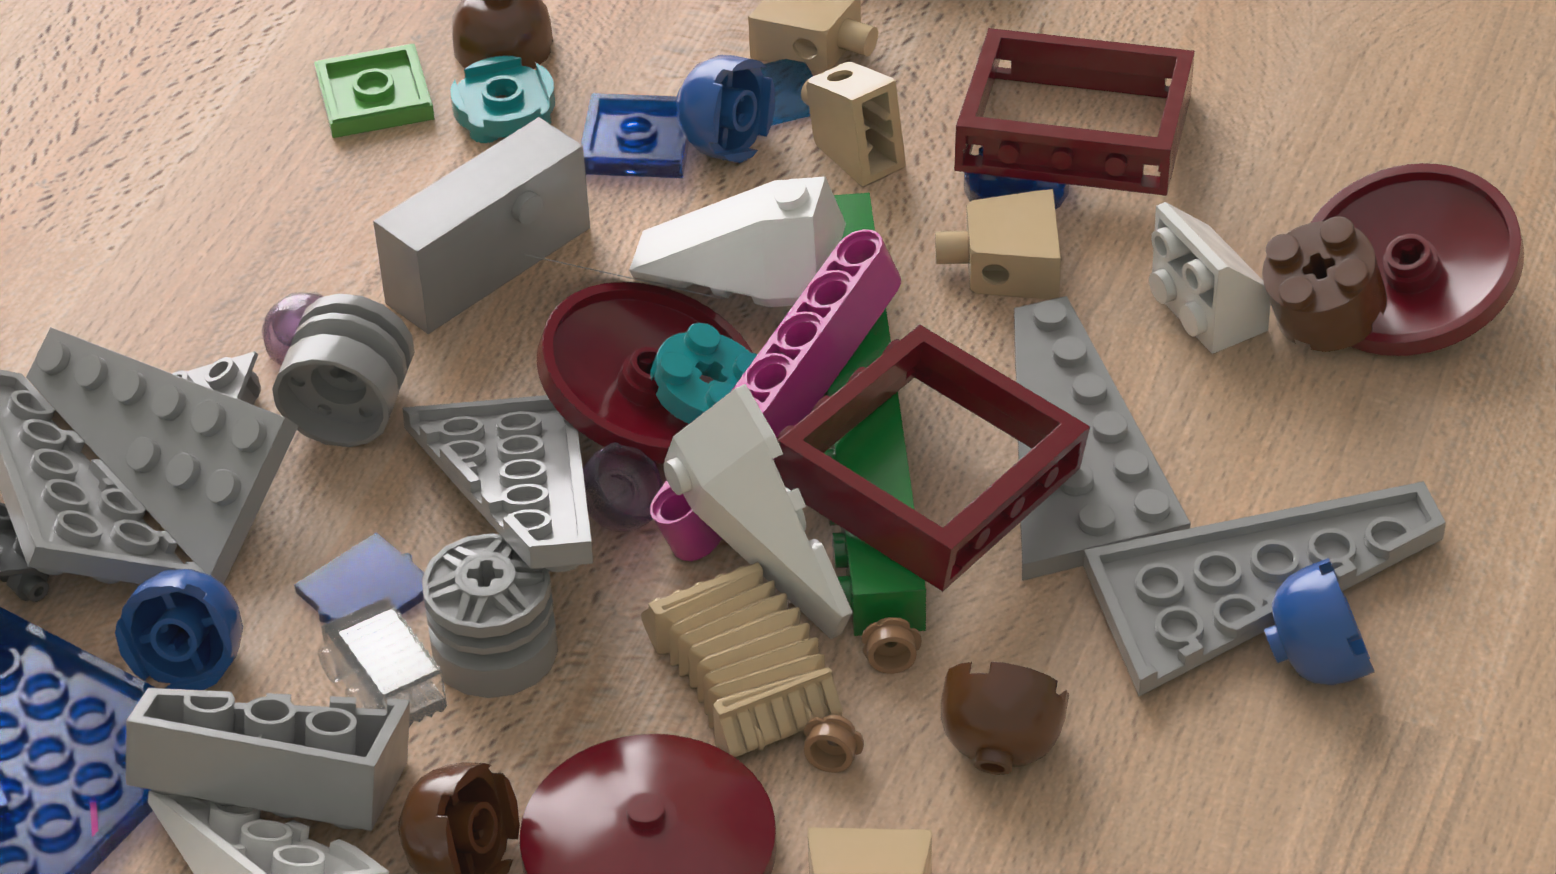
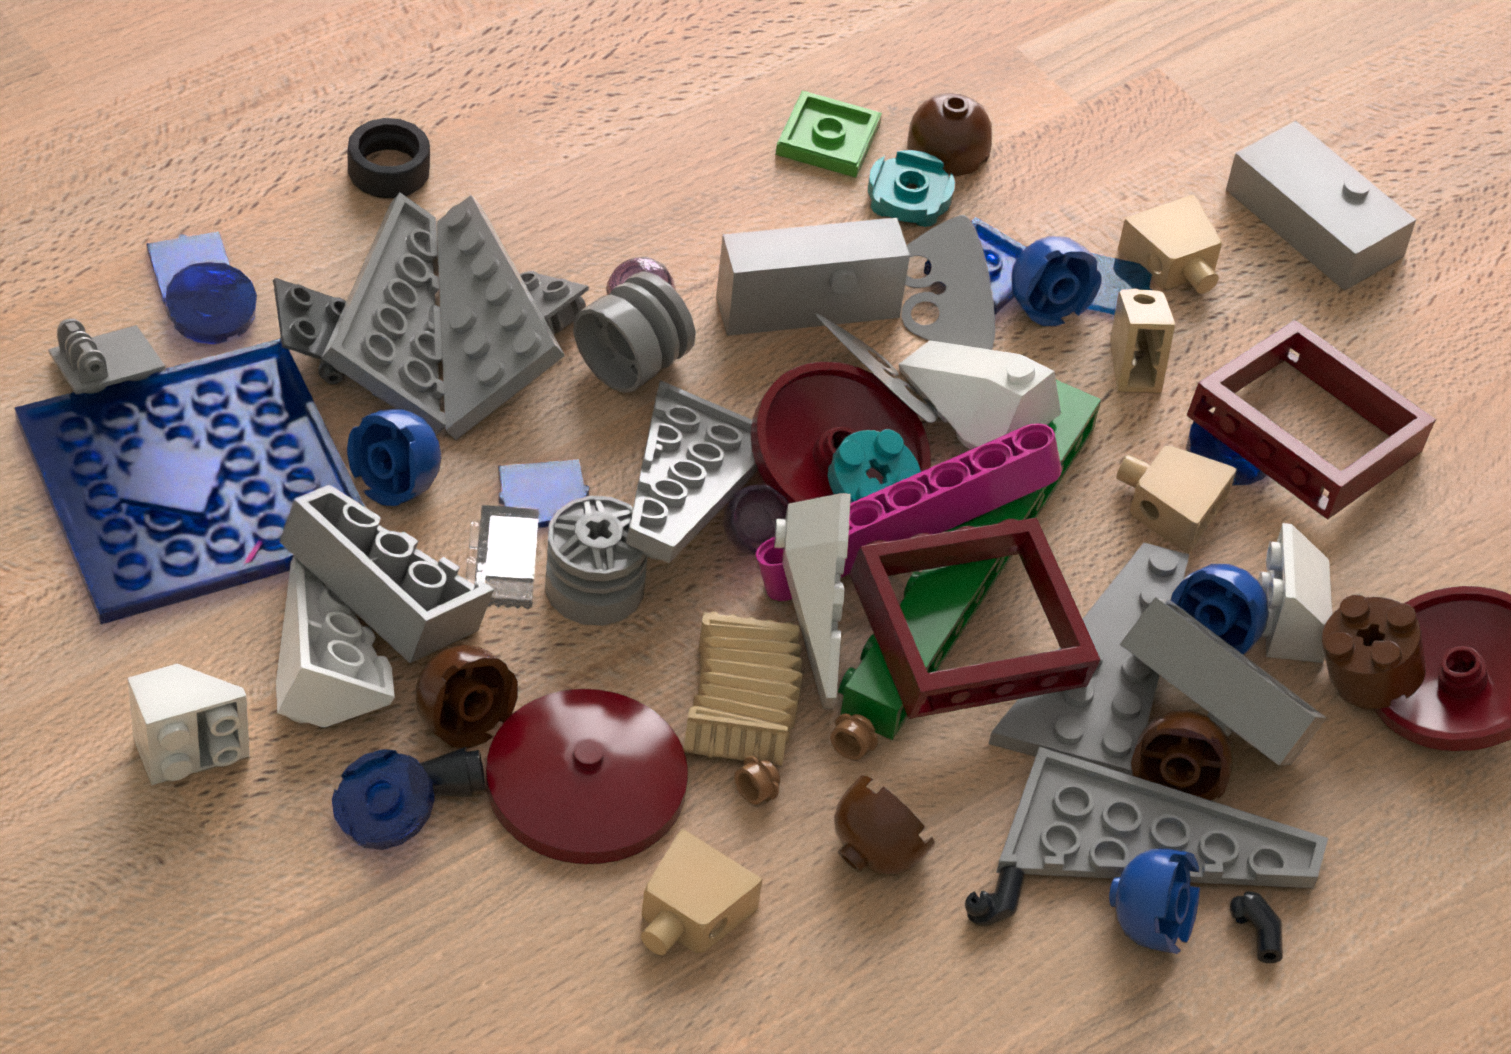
camera: 25 degrees right, 5 degrees up
none -> light grey piece [901,215,995,350]
none -> black arm [965,866,1025,926]
none -> light grey brick [1120,597,1327,766]
none -> reddish brown cylinder [1131,710,1233,801]
none -> blue cylinder [1171,564,1269,655]
none -> black arm [1230,891,1283,964]

